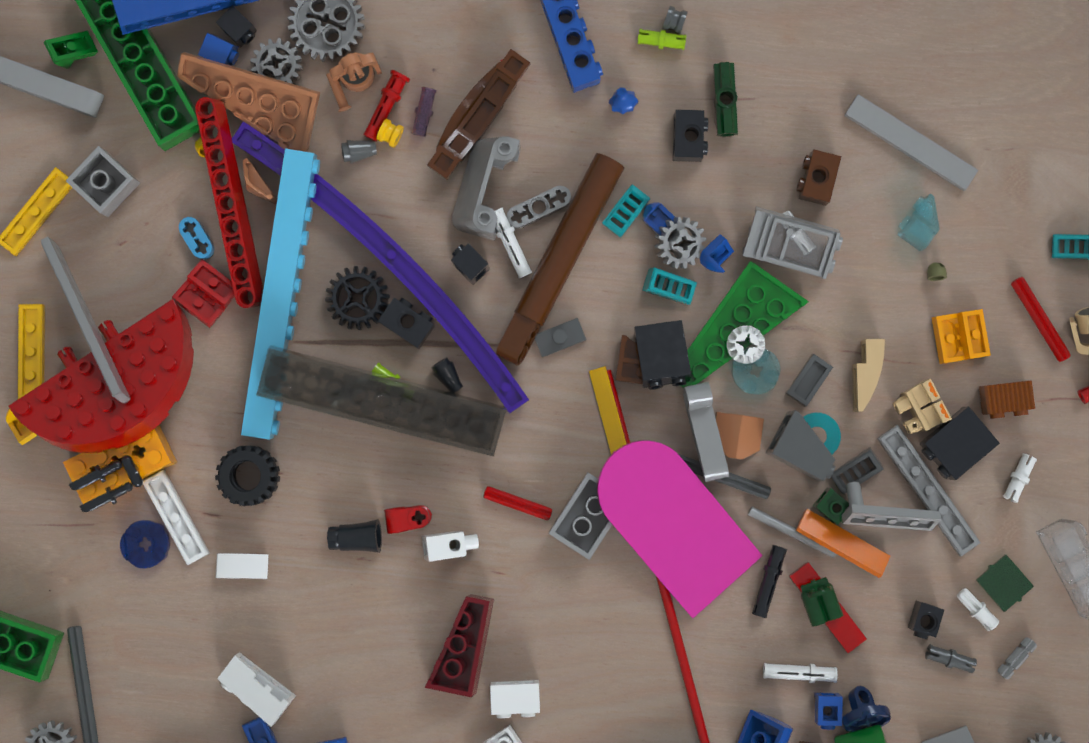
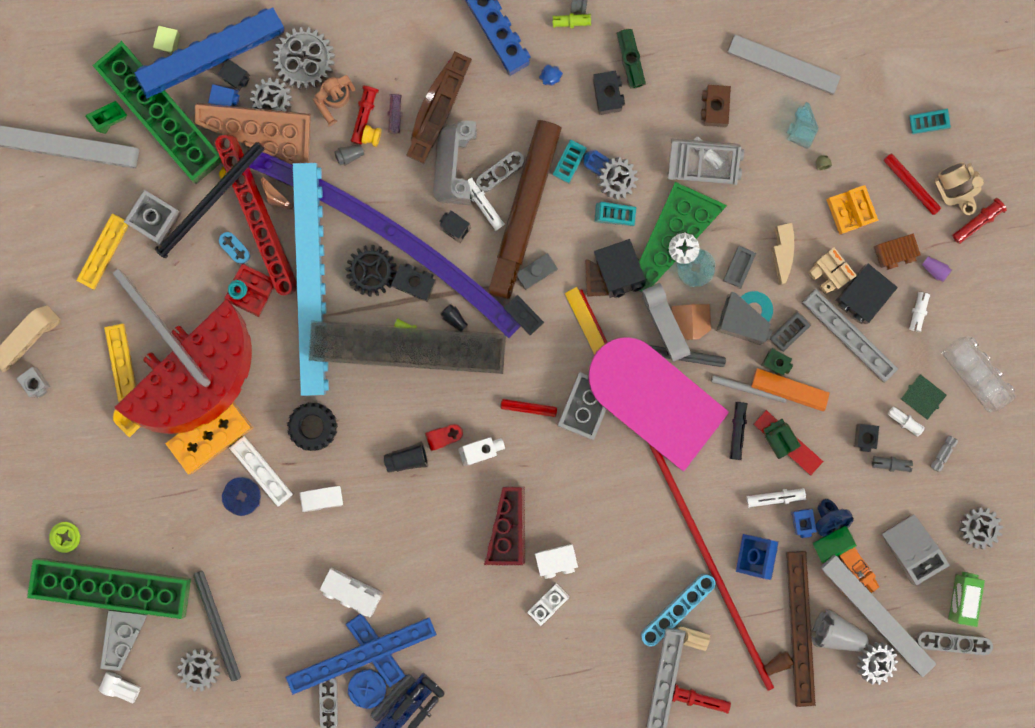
camera: 10 degrees left, 0 degrees up
black piece [69,455,143,512] -> none
blue plate [700,234,734,273] -> none
light grey piece [842,482,942,531] -> none
none -> black axle [155,142,265,258]
none -> teal plate [228,280,247,299]
none -> black panel [504,295,544,336]
none -> medium lavender cone [922,256,952,282]

